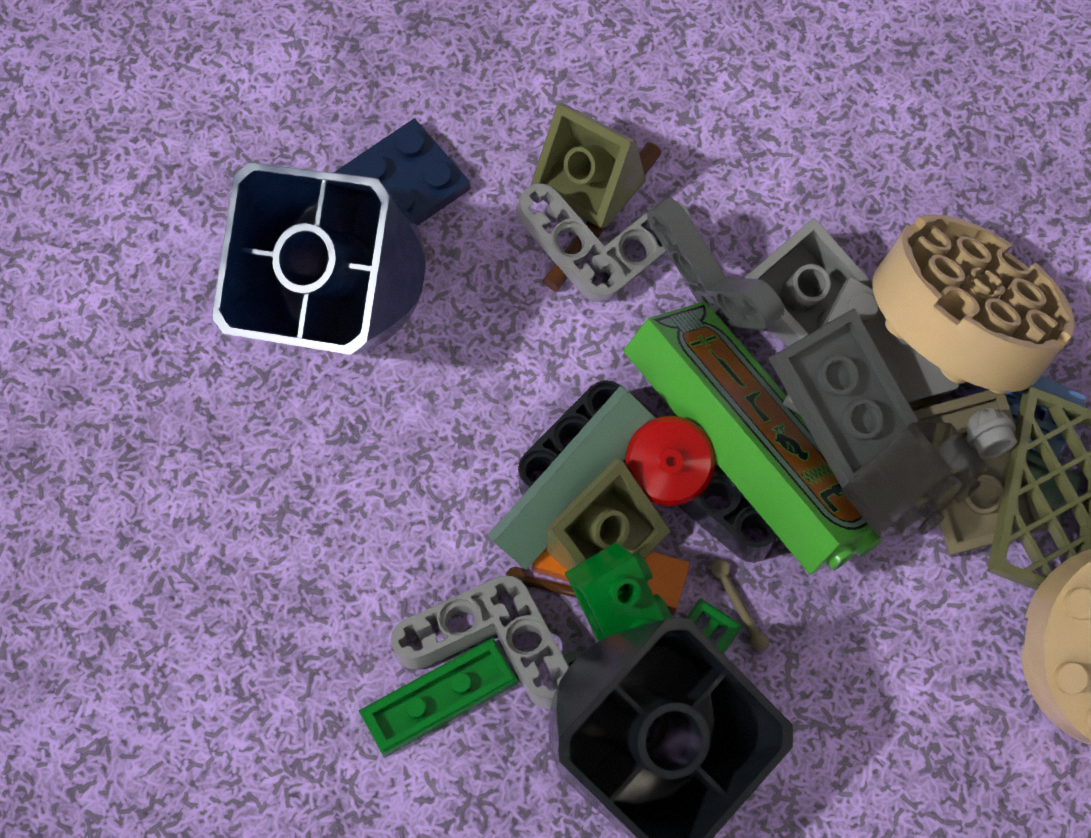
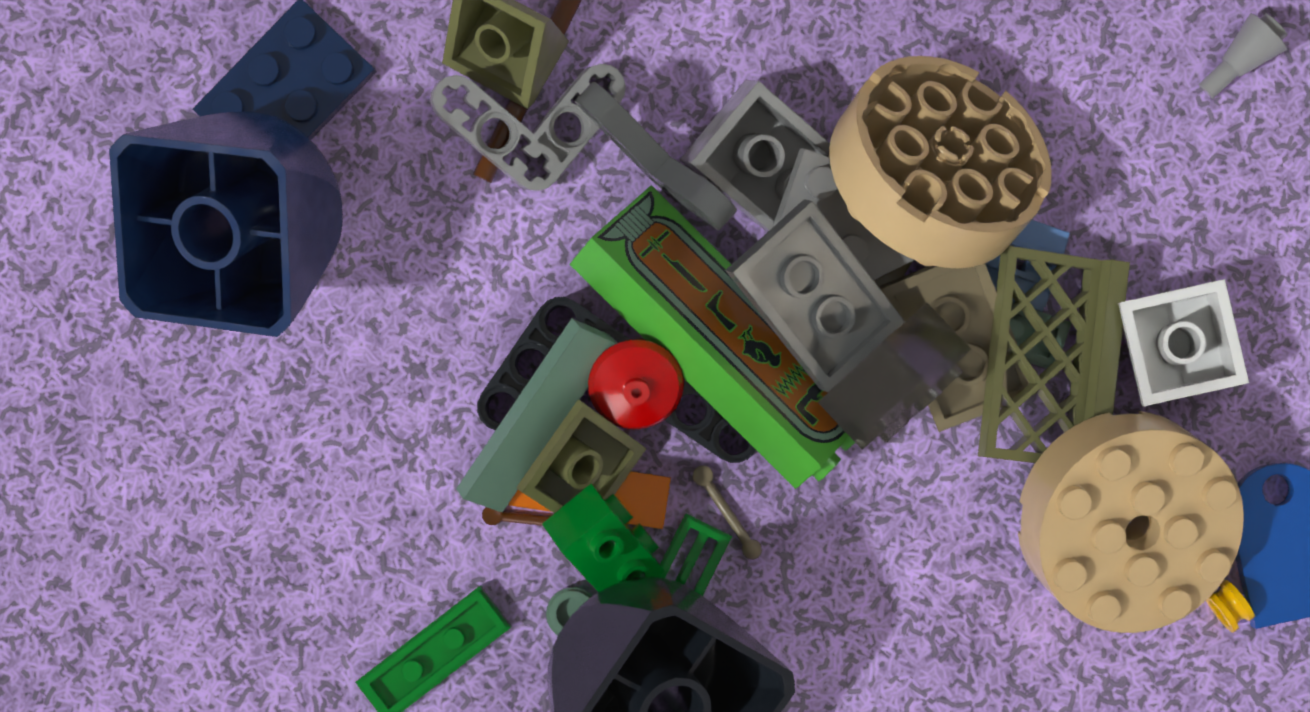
camera: 10 degrees left, 20 degrees up
light grey beam [391,576,569,709] -> none
light grey plate [966,407,1017,459] -> none

